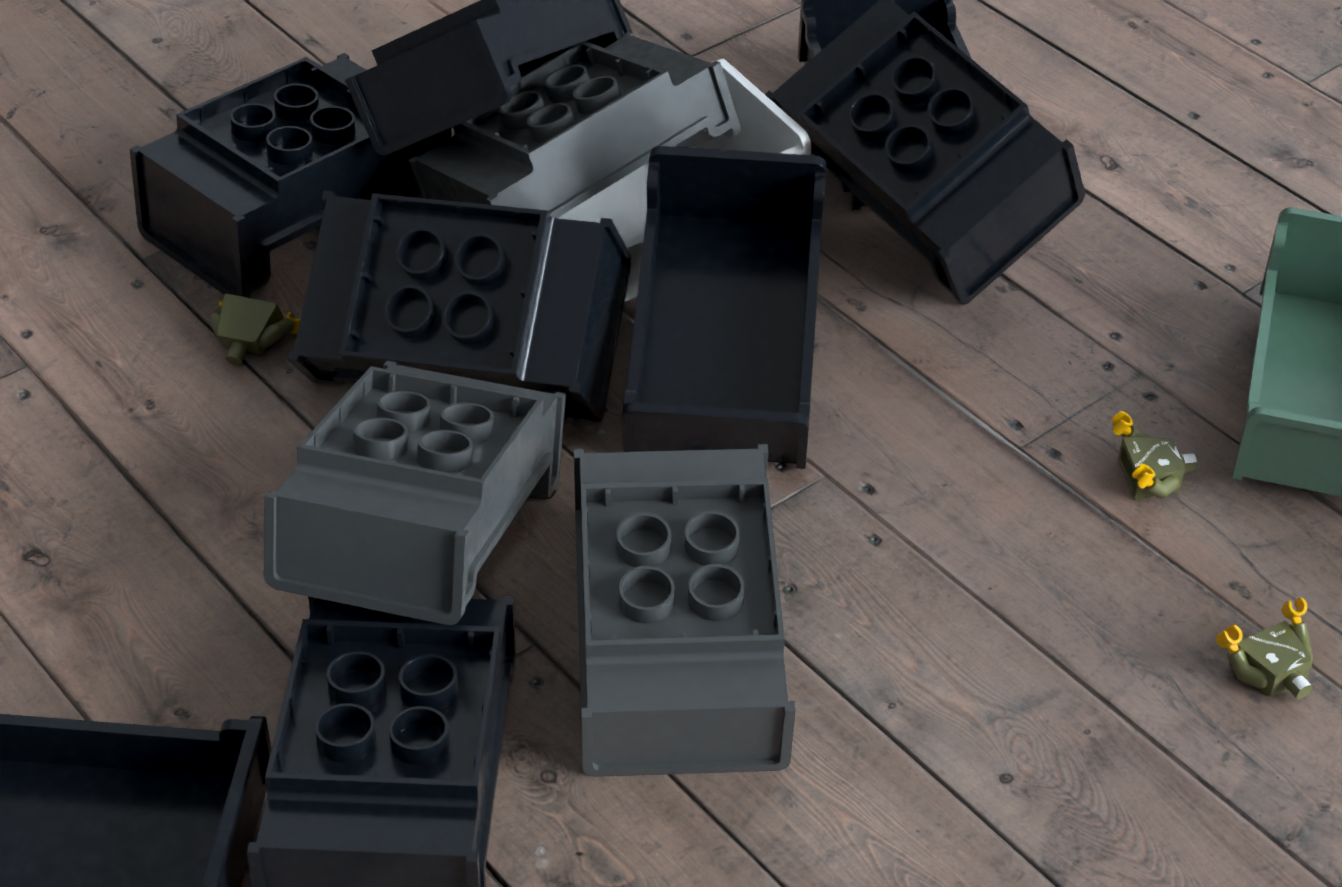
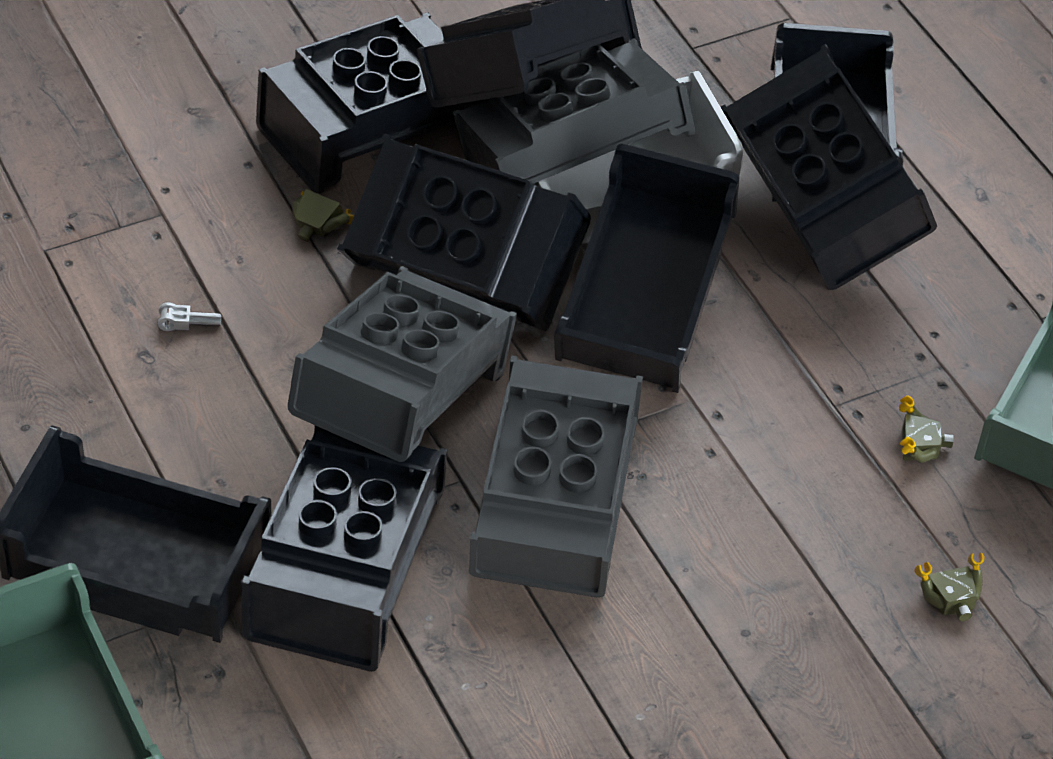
camera: 10 degrees right, 5 degrees up
none -> white connector [158,302,222,331]

